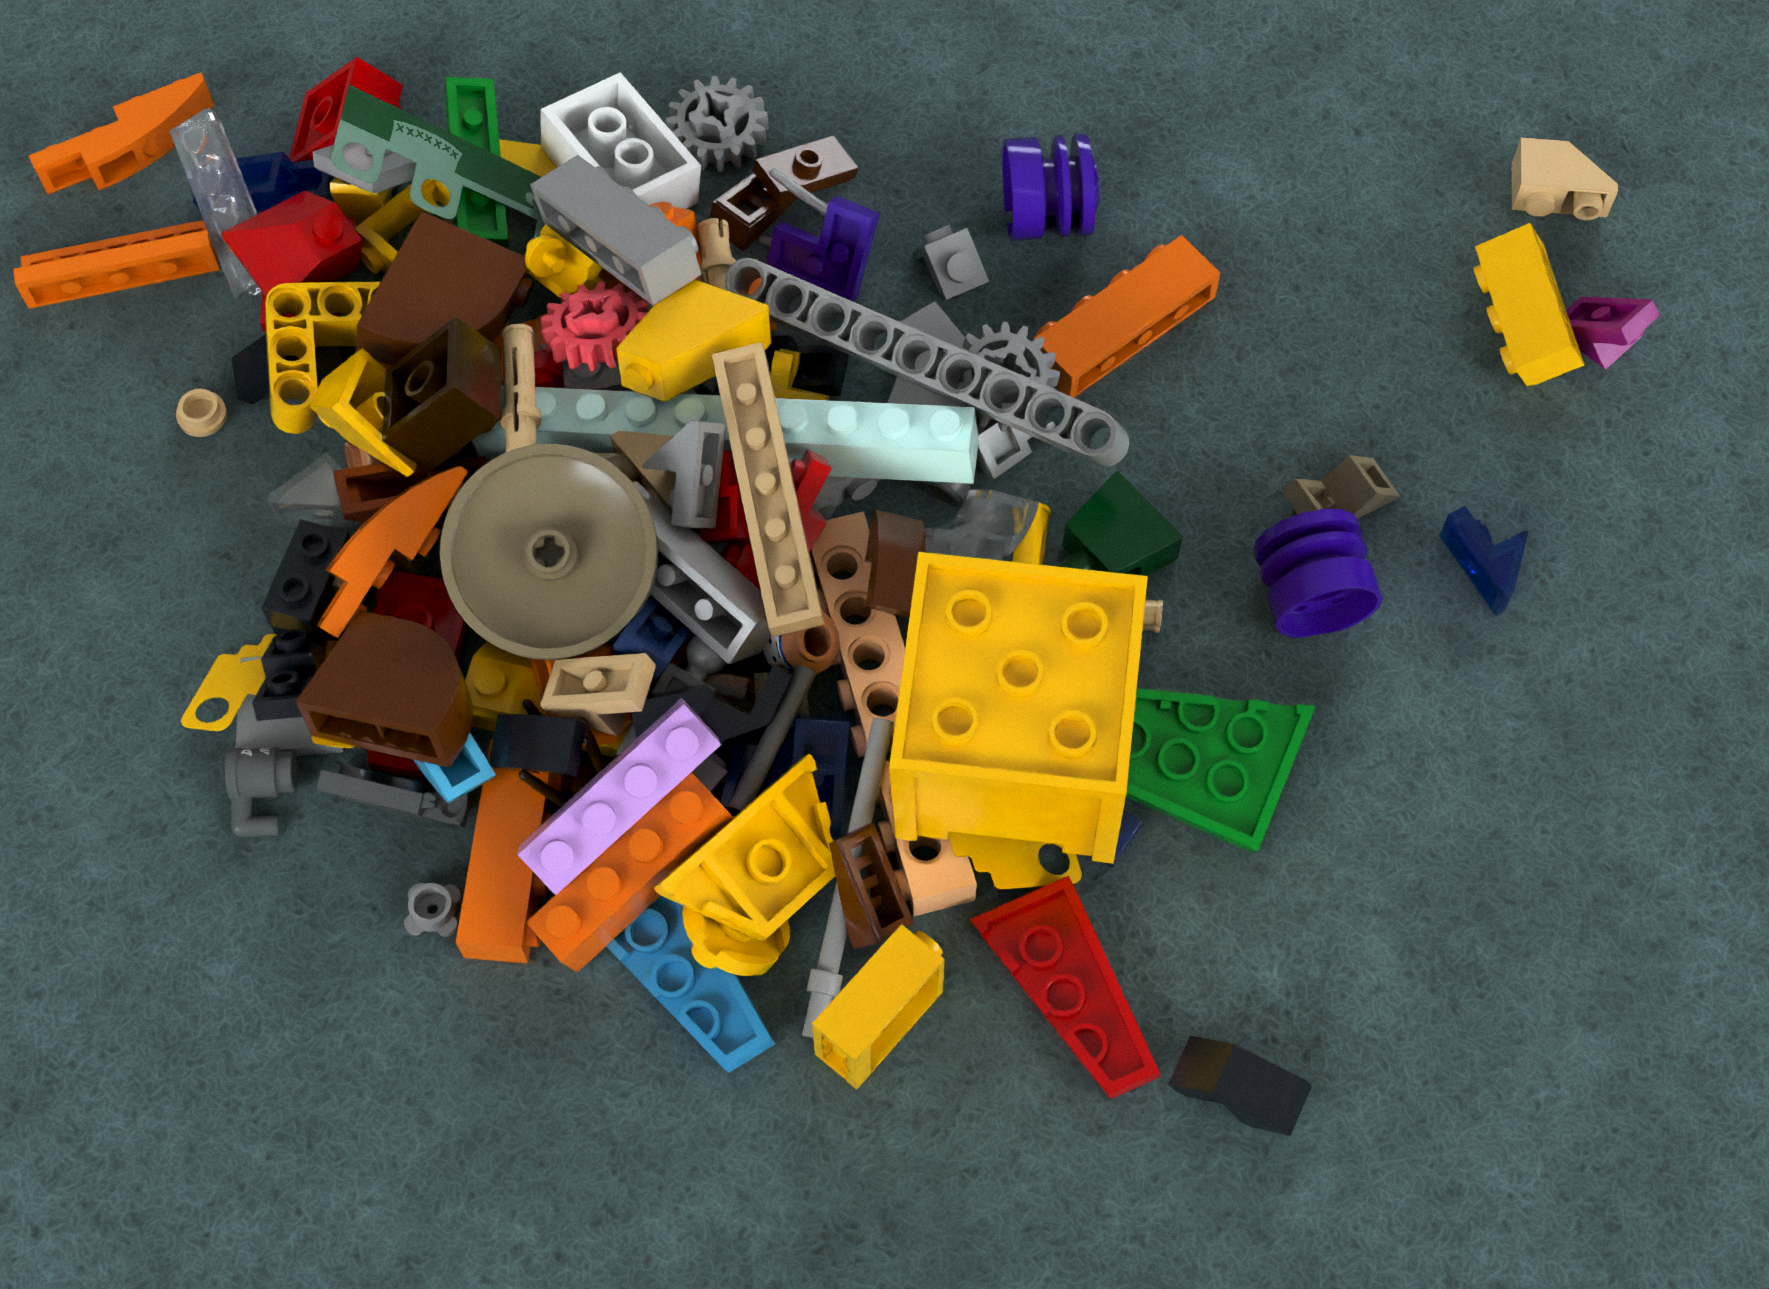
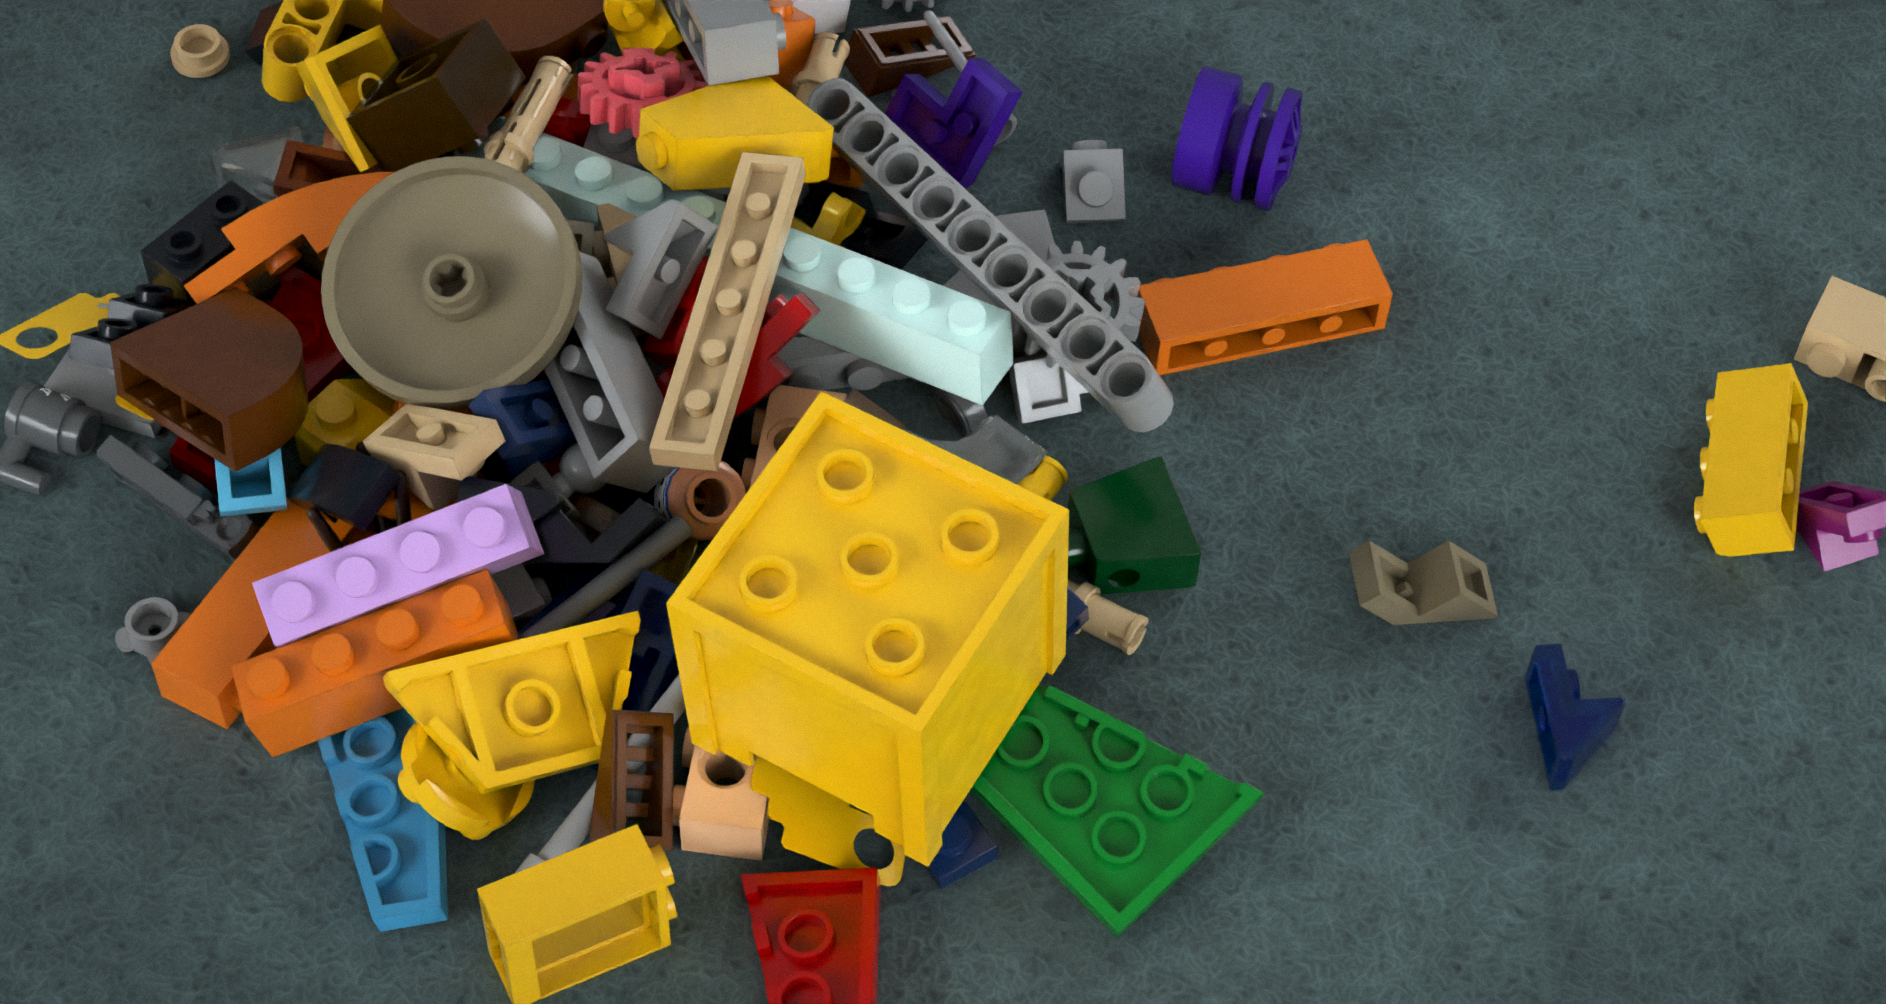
camera: 20 degrees right, 10 degrees down
plate [753,136,858,204] -> none
dark purple wheel [1253,509,1383,638] -> none

